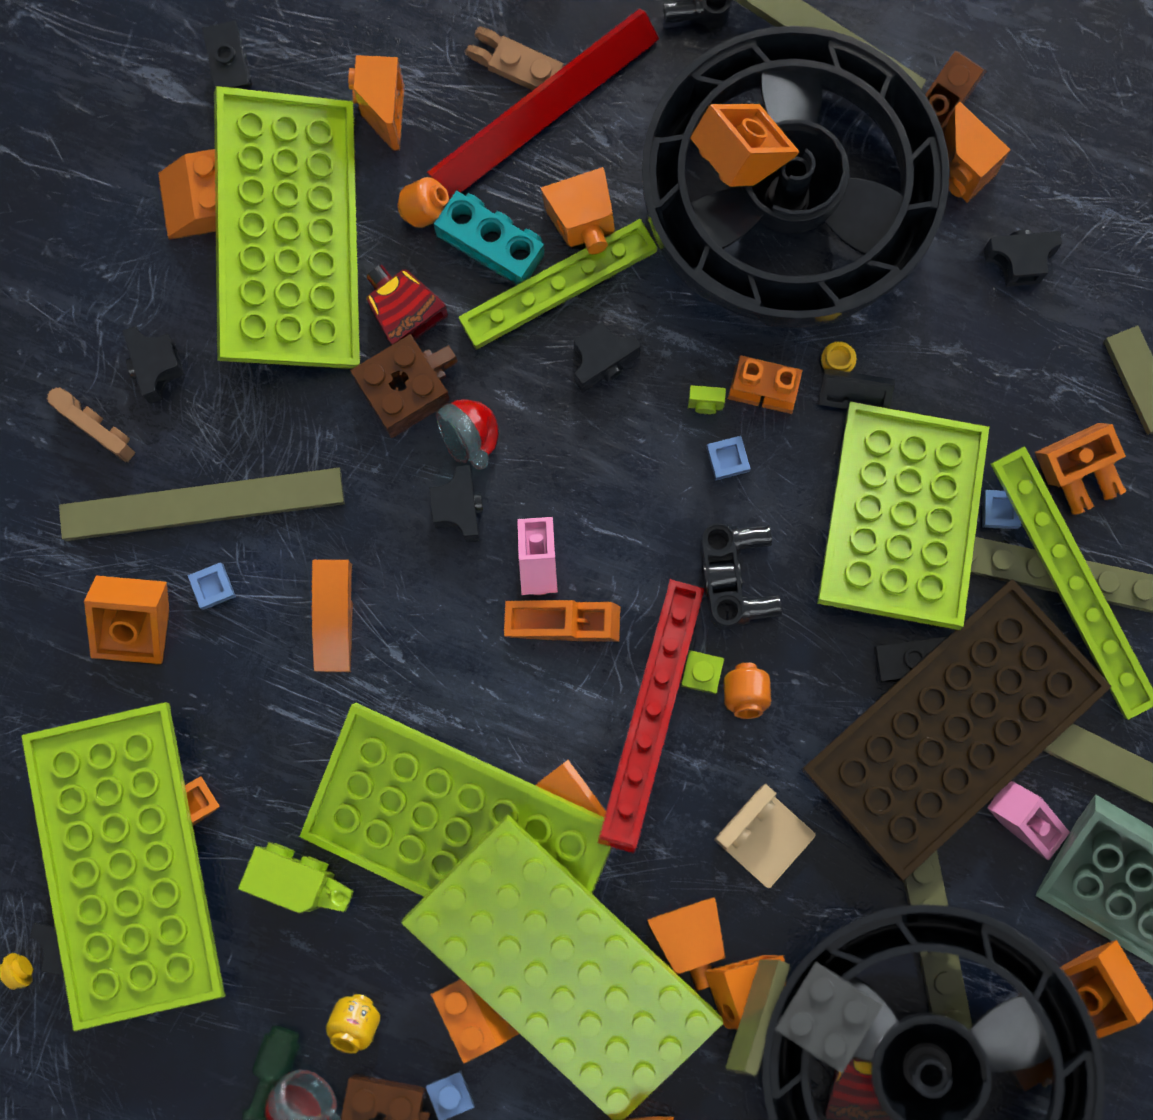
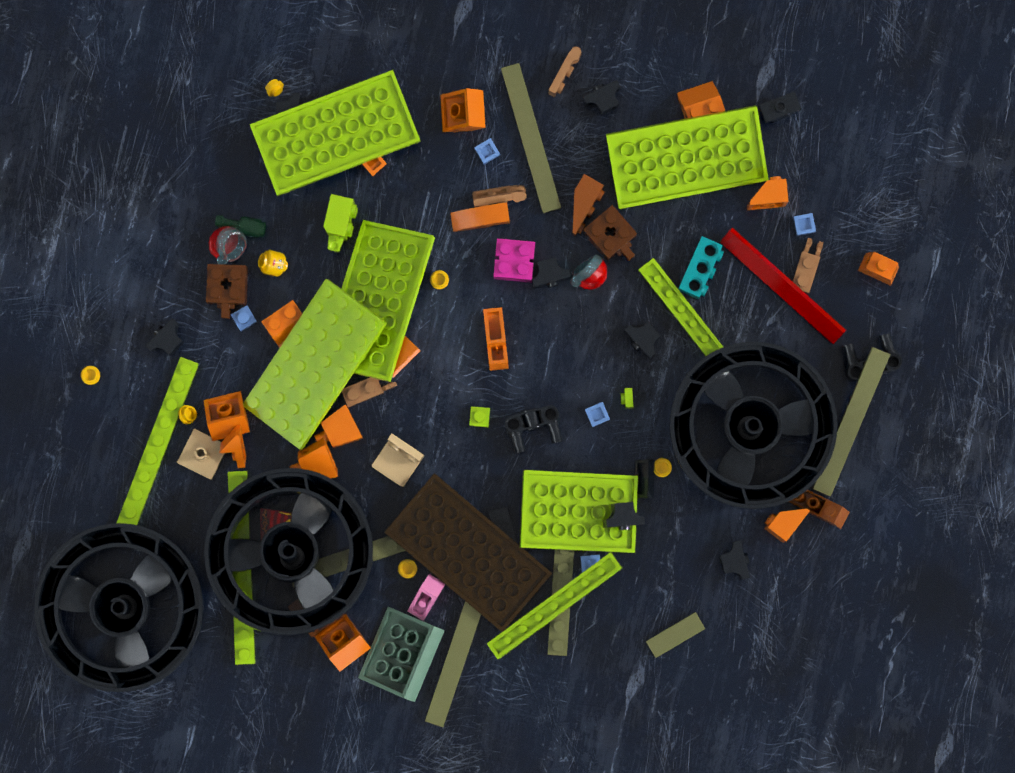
camera: 80 degrees right, 5 degrees up
torso [366,265,448,346] -> none
orange head [398,177,449,228] -> none
bright pink slope [517,517,558,595] -> none
orange torso [541,167,615,254] -> none
red tile [598,579,704,853] -> none
orange slope [690,104,799,187] -> none
orange head [724,663,771,719] -> none
olive tile [725,959,790,1076] -> none
orange hips [728,355,803,414] -> none
dark grey plate [775,962,883,1073] -> none
orange brick [1034,423,1126,515] -> none
none -> medium nougat hinge [342,377,397,408]
none -> yellow plate [398,559,417,578]
none -> yellow plate [430,270,449,290]
none -> medium nougat hinge [472,185,527,207]
none -> dark pink piece [494,238,535,283]
none -> dark orange slope [572,174,605,237]
none -> black brick [603,502,645,530]
none -> medium blue plate [793,213,816,236]

